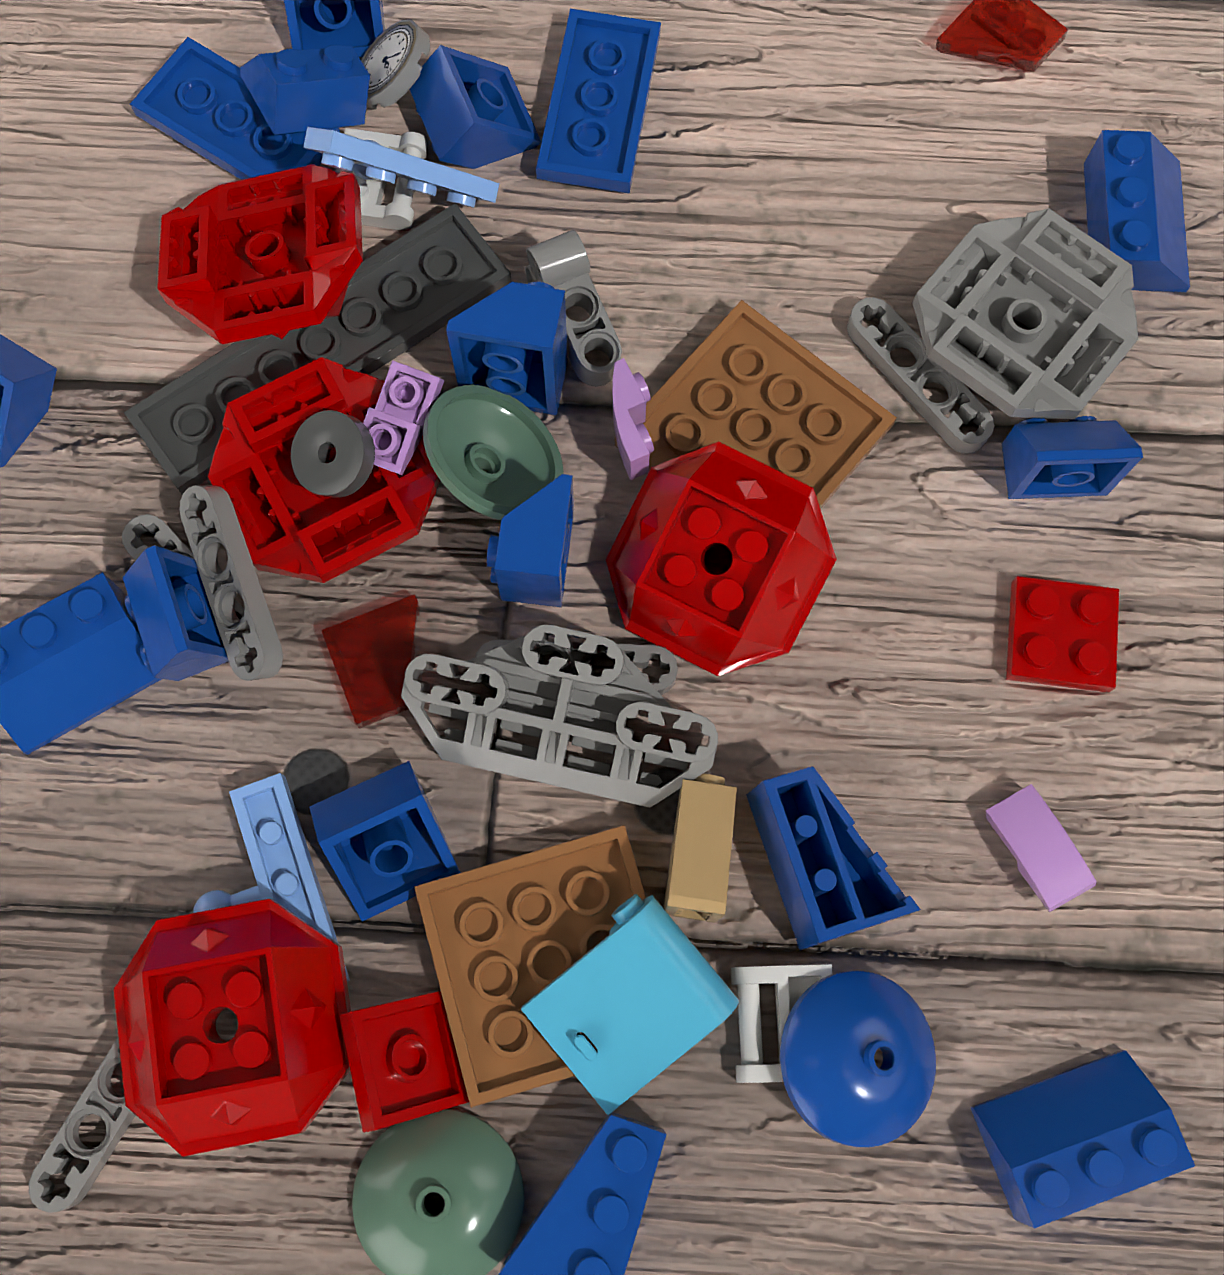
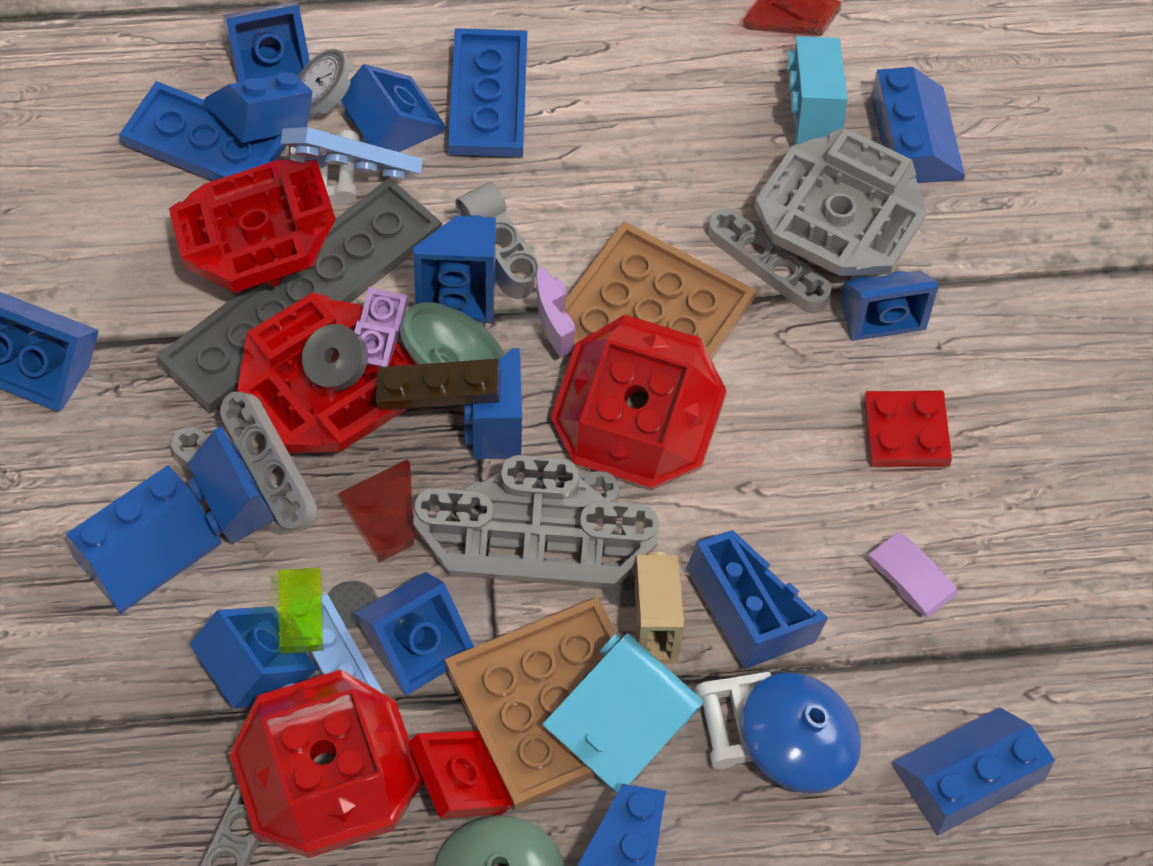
camera: 10 degrees left, 15 degrees down
none -> blue slope [190,606,318,709]
none -> clear neon green plate [278,567,324,654]
none -> dark brown plate [376,358,501,410]
none -> medium azure wedge [787,36,847,145]

